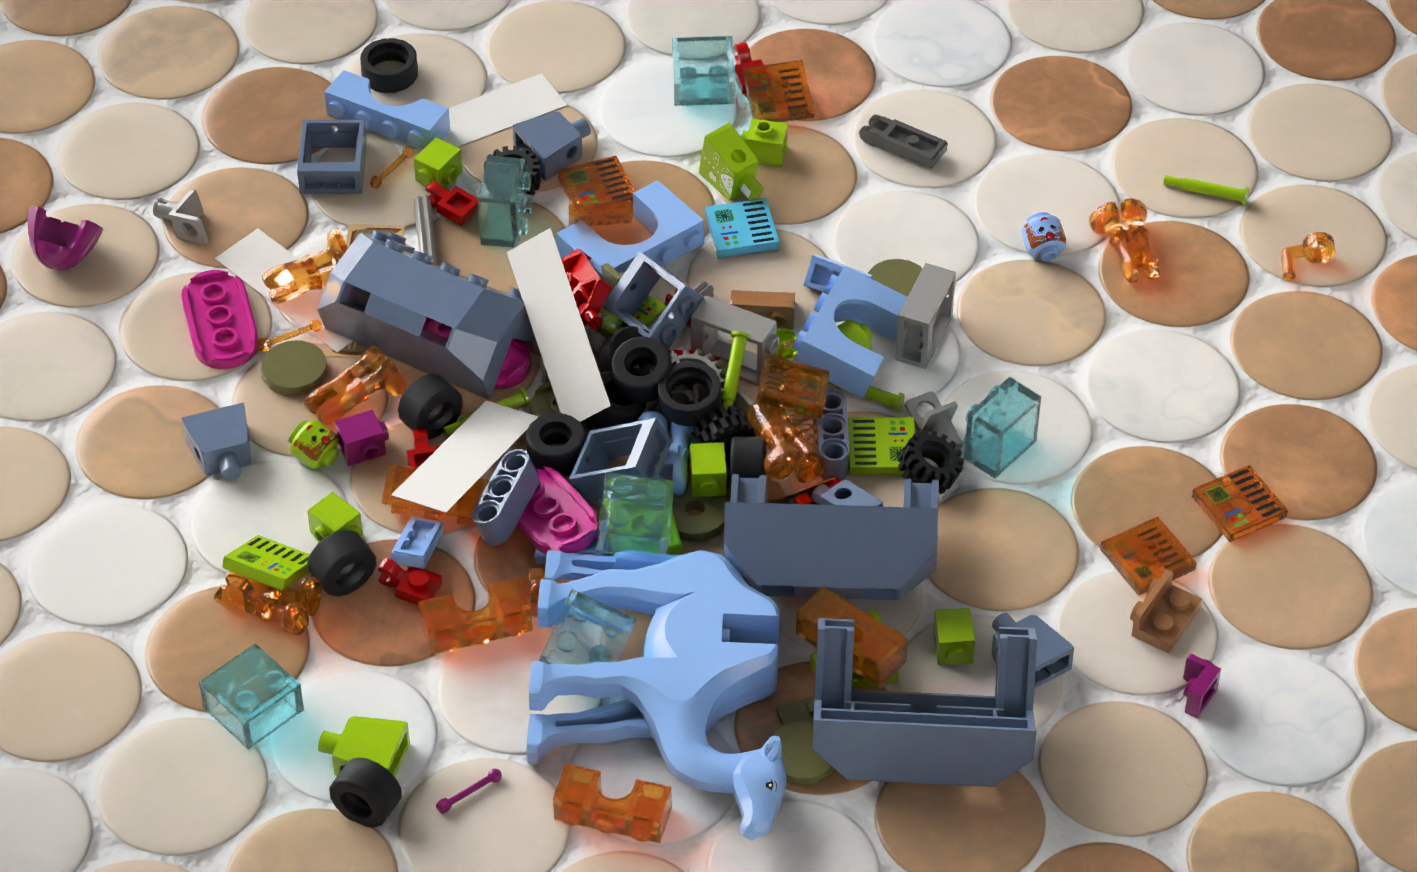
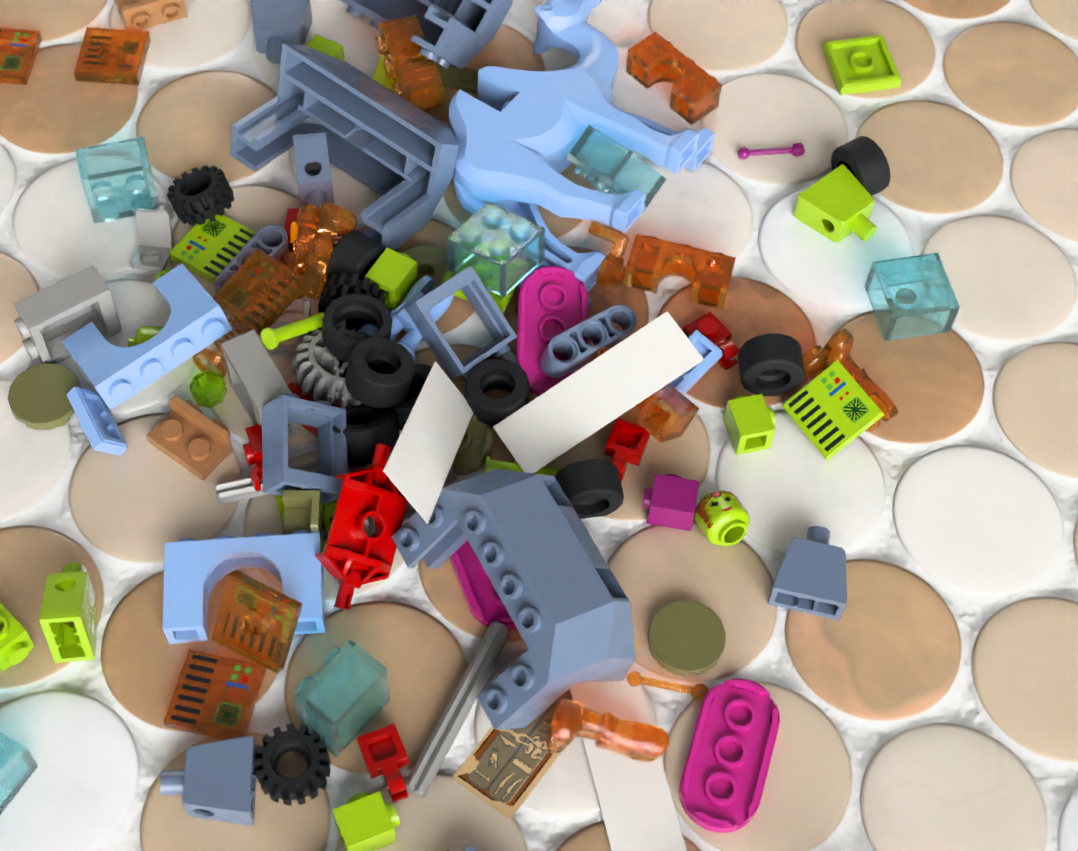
camera: 150 degrees left, 10 degrees up
clear orange piece [304,346,407,425] -> none
medium azure tile [705,198,780,258] -> none
olive tile [771,721,835,786] -> none

